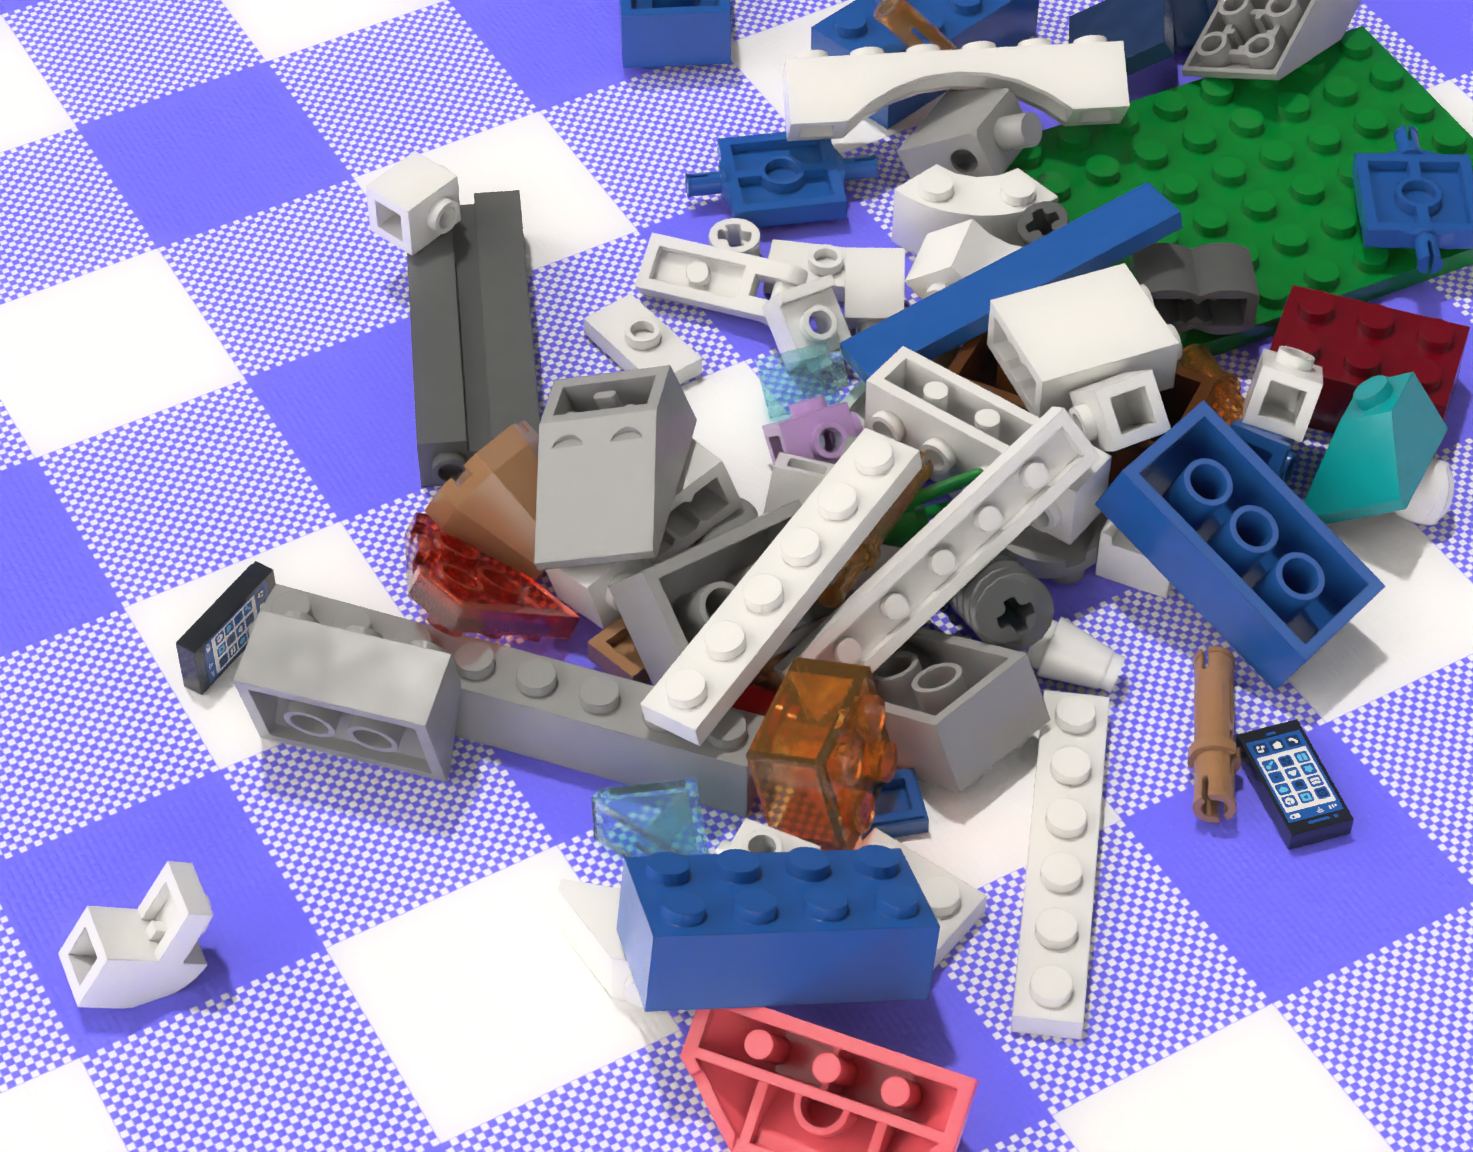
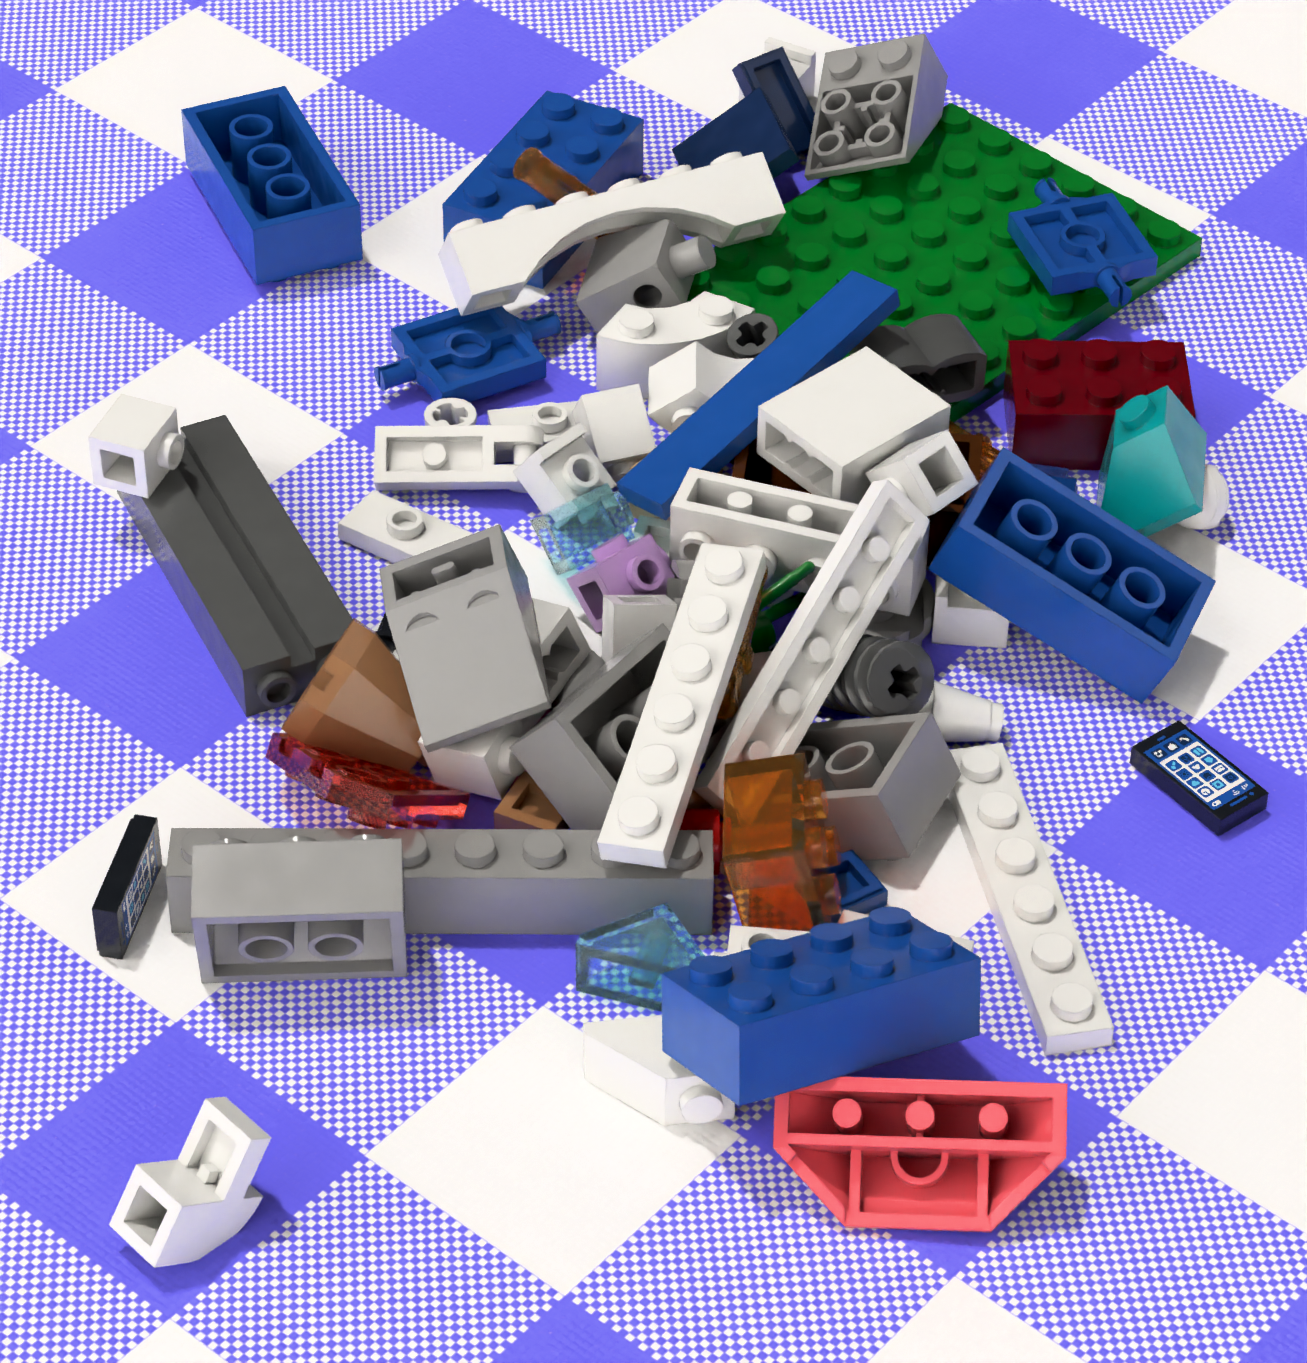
camera: 20 degrees left, 5 degrees down
medium nougat pin [1187,646,1241,823] -> none
white brick [1242,346,1323,442] -> none

